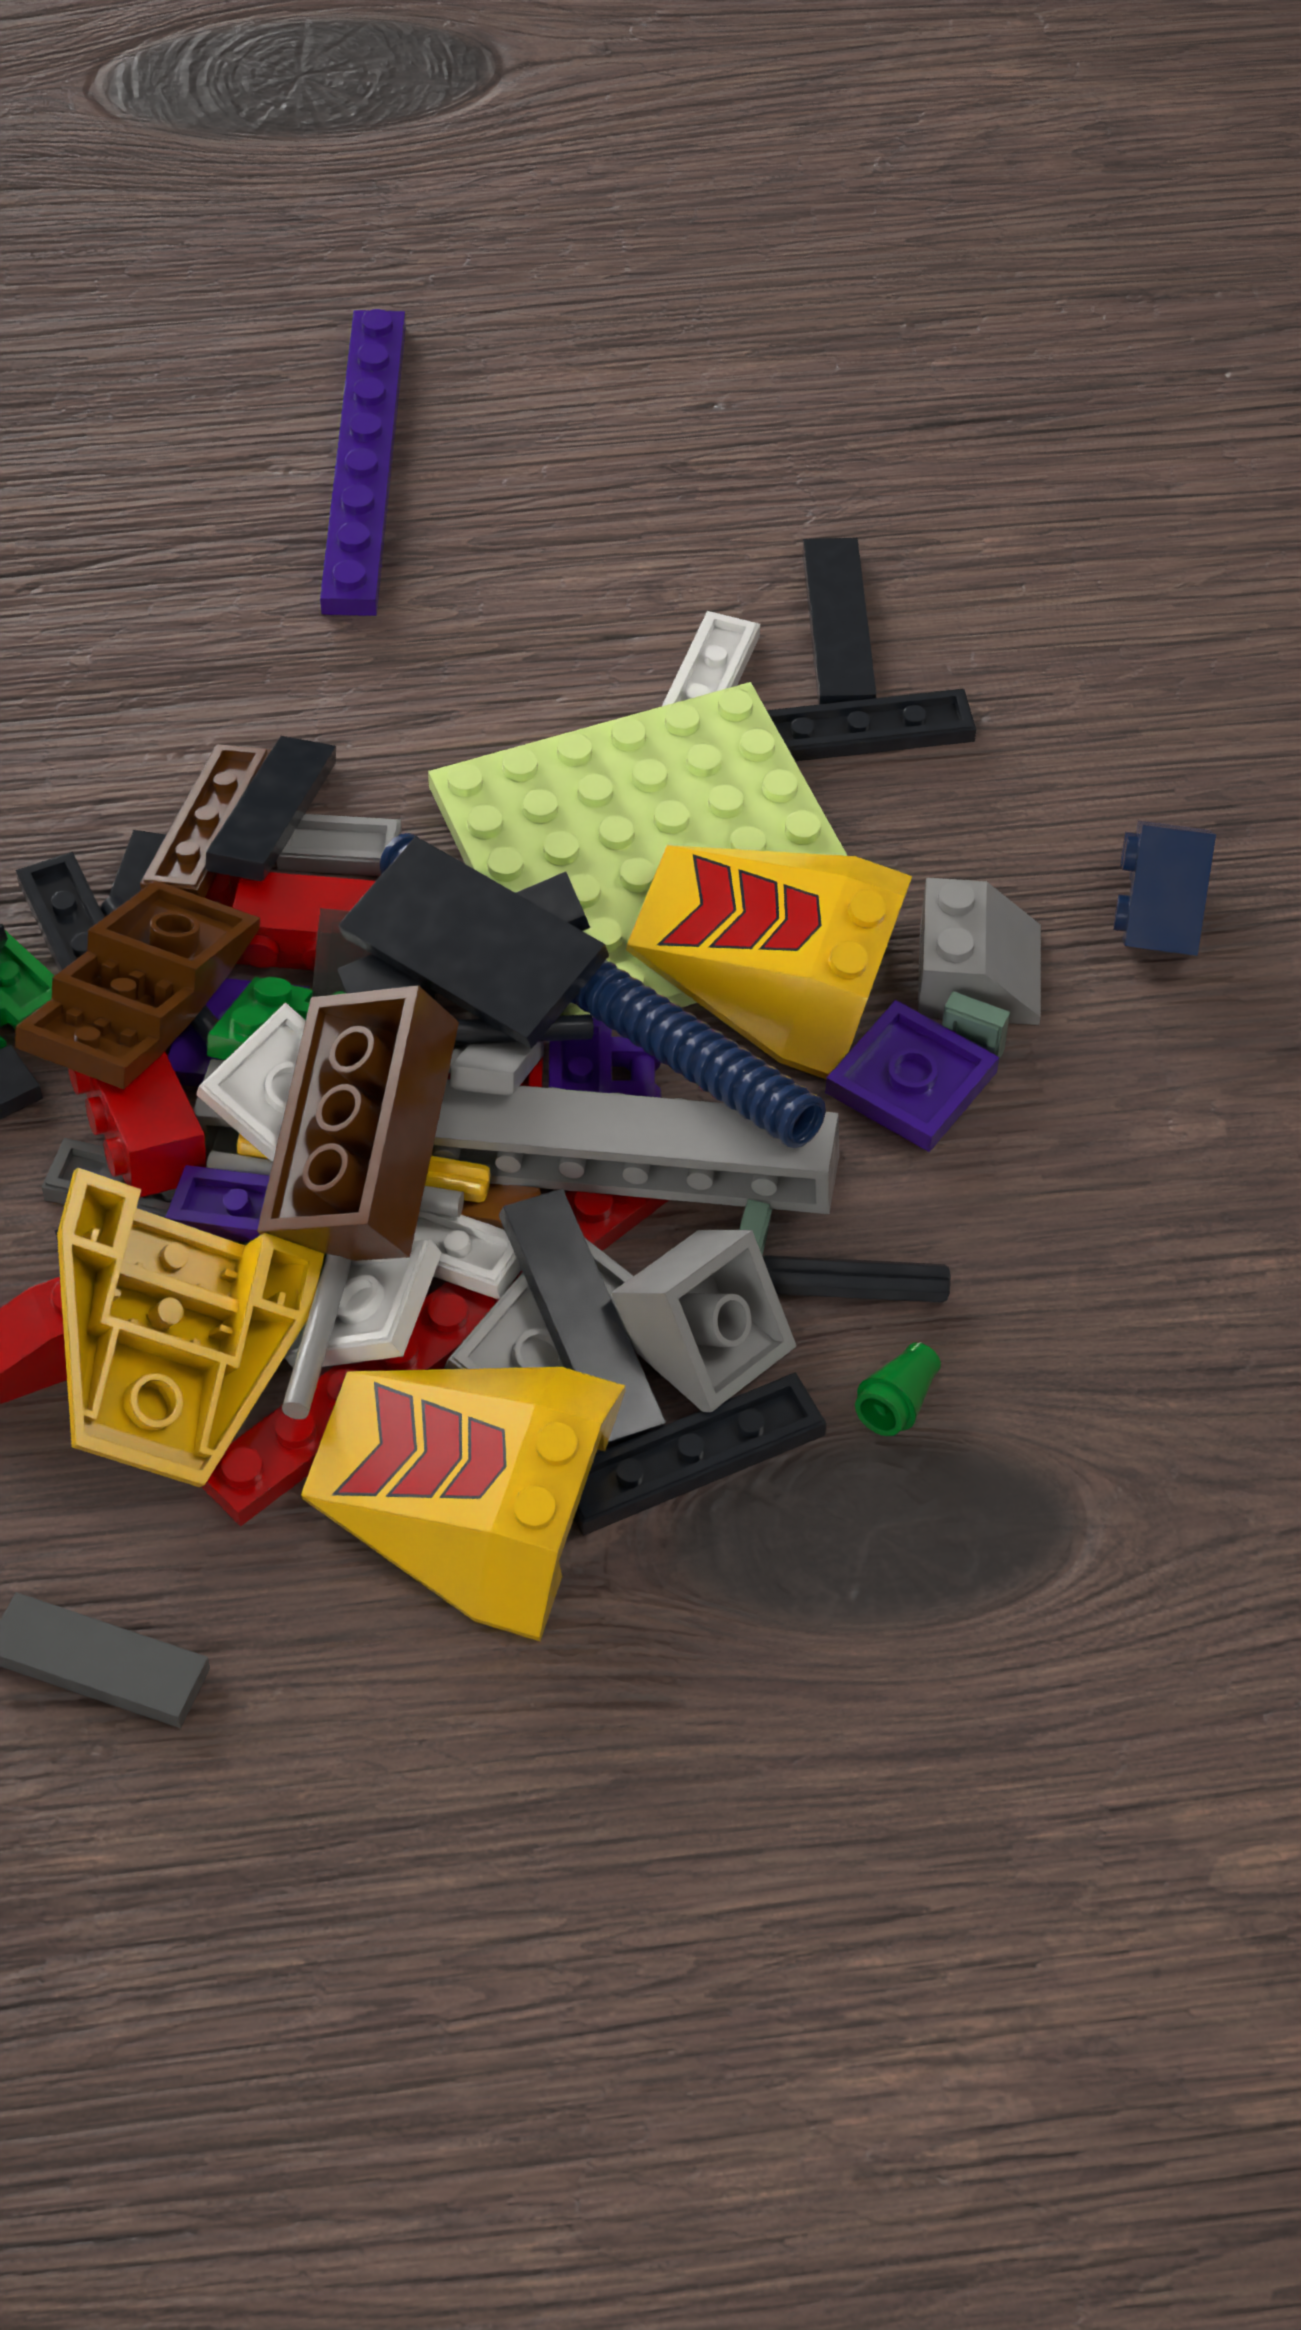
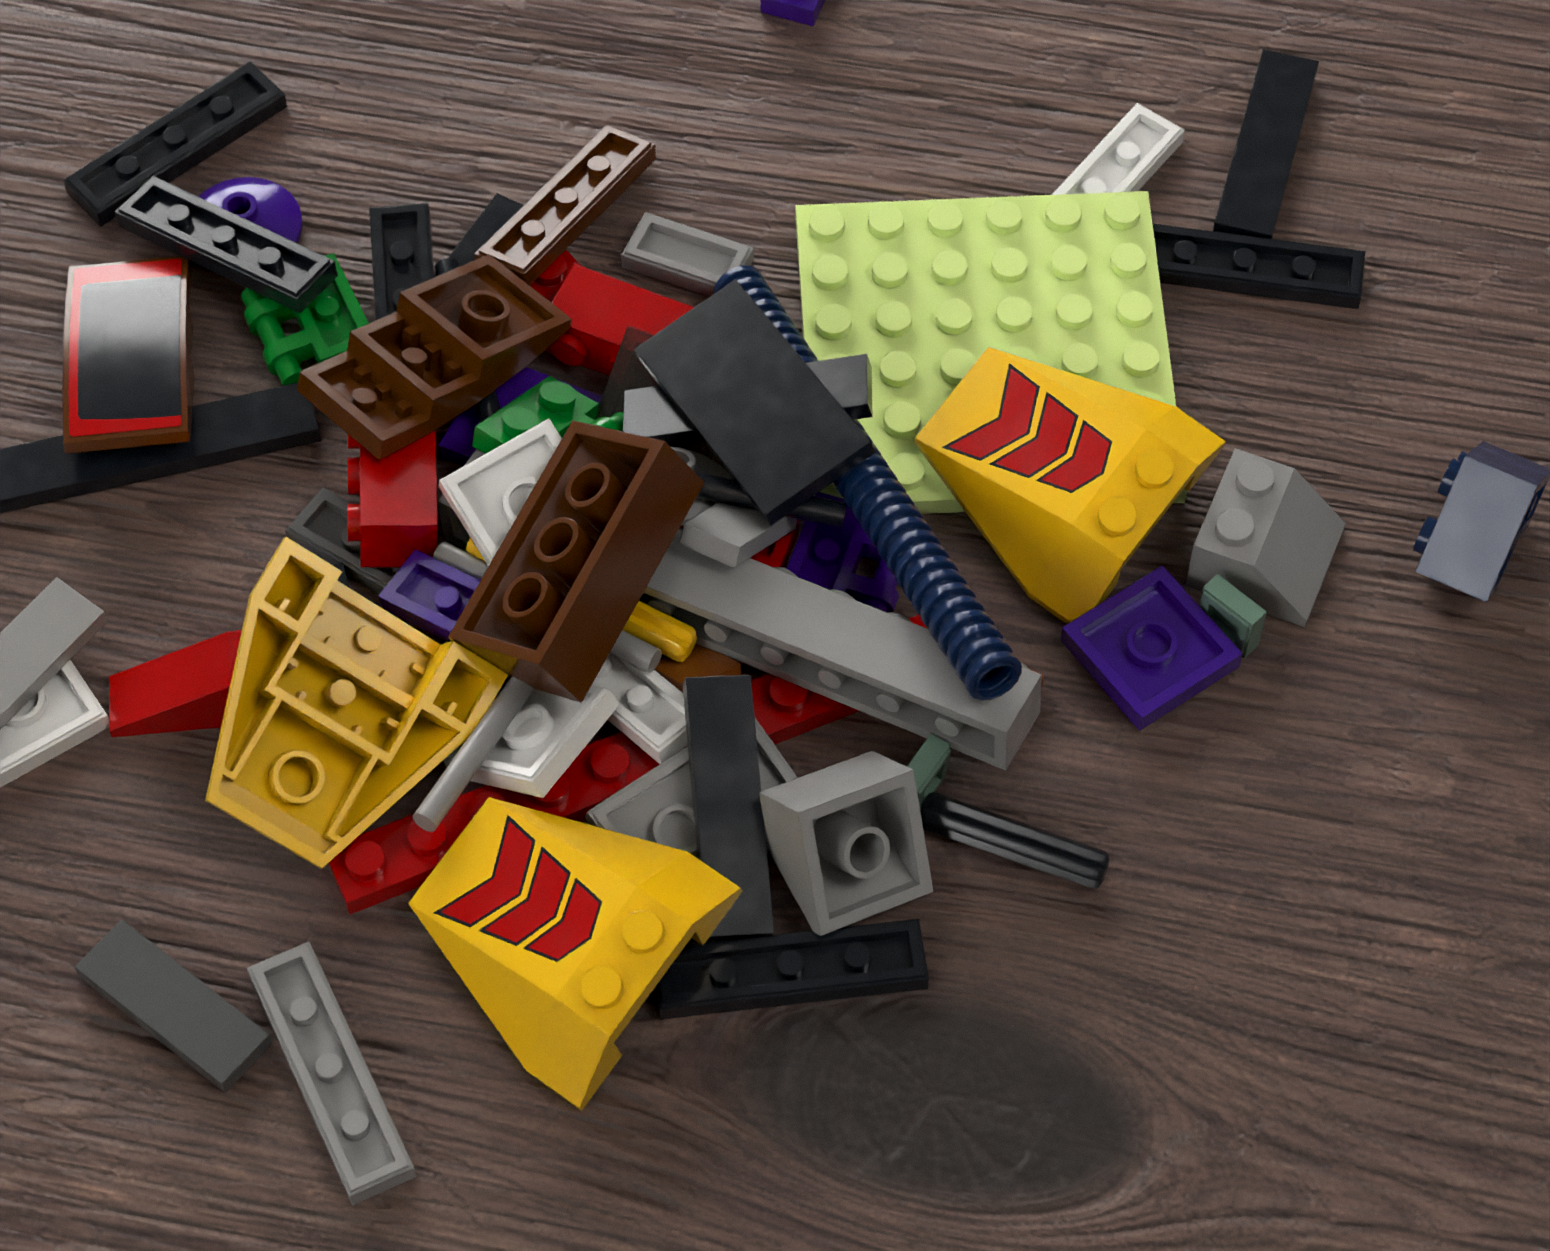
camera: 20 degrees right, 5 degrees up
black tile [206,736,336,882] -> none
green cone [855,1342,941,1436] -> none
none -> light grey tile [247,941,416,1206]

